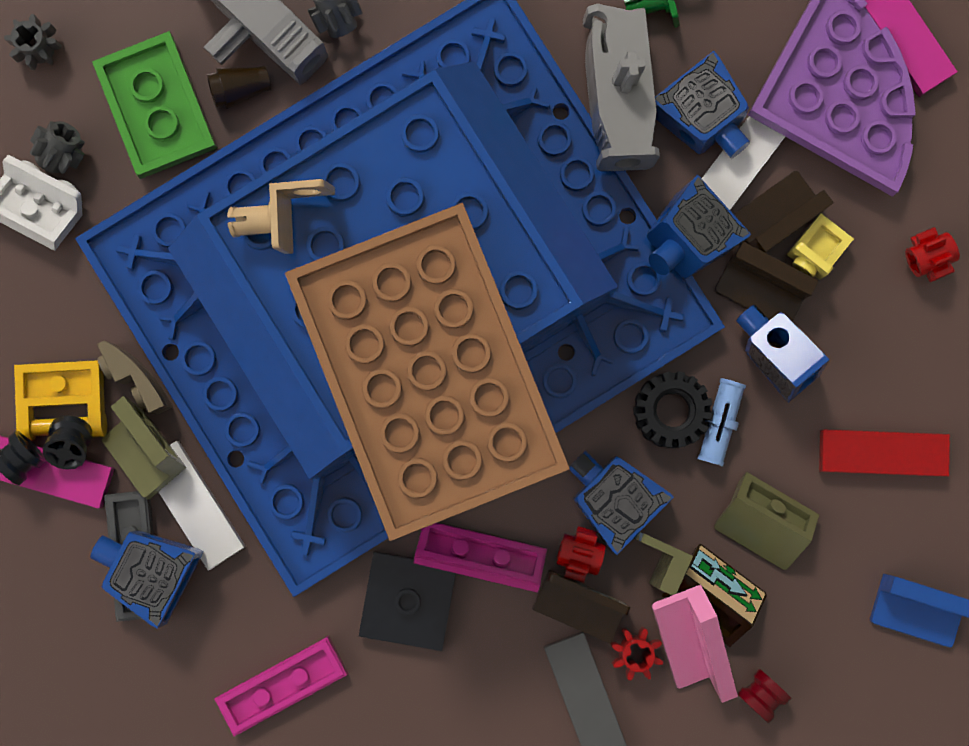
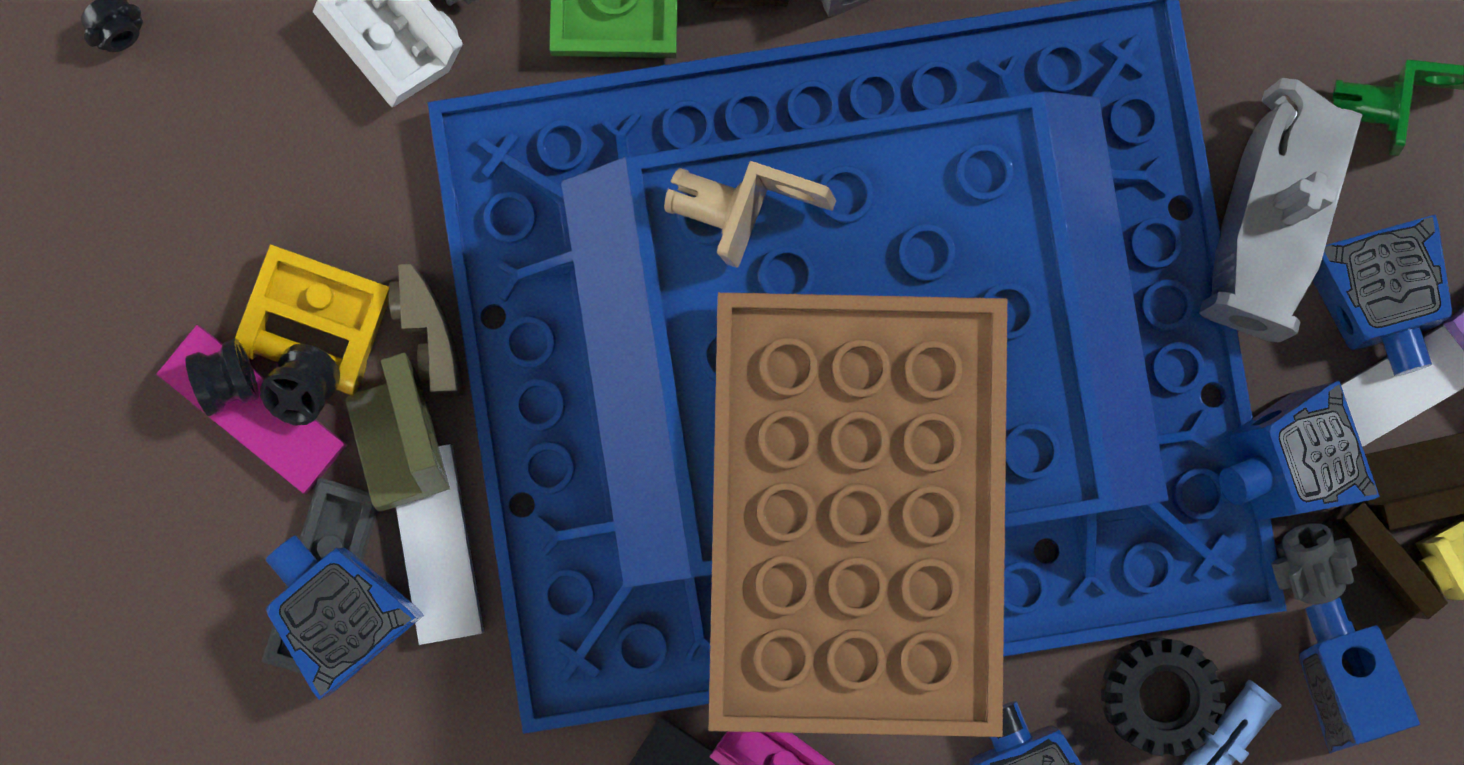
camera: 20 degrees right, 0 degrees up
none -> dark grey gear [1271,523,1357,605]

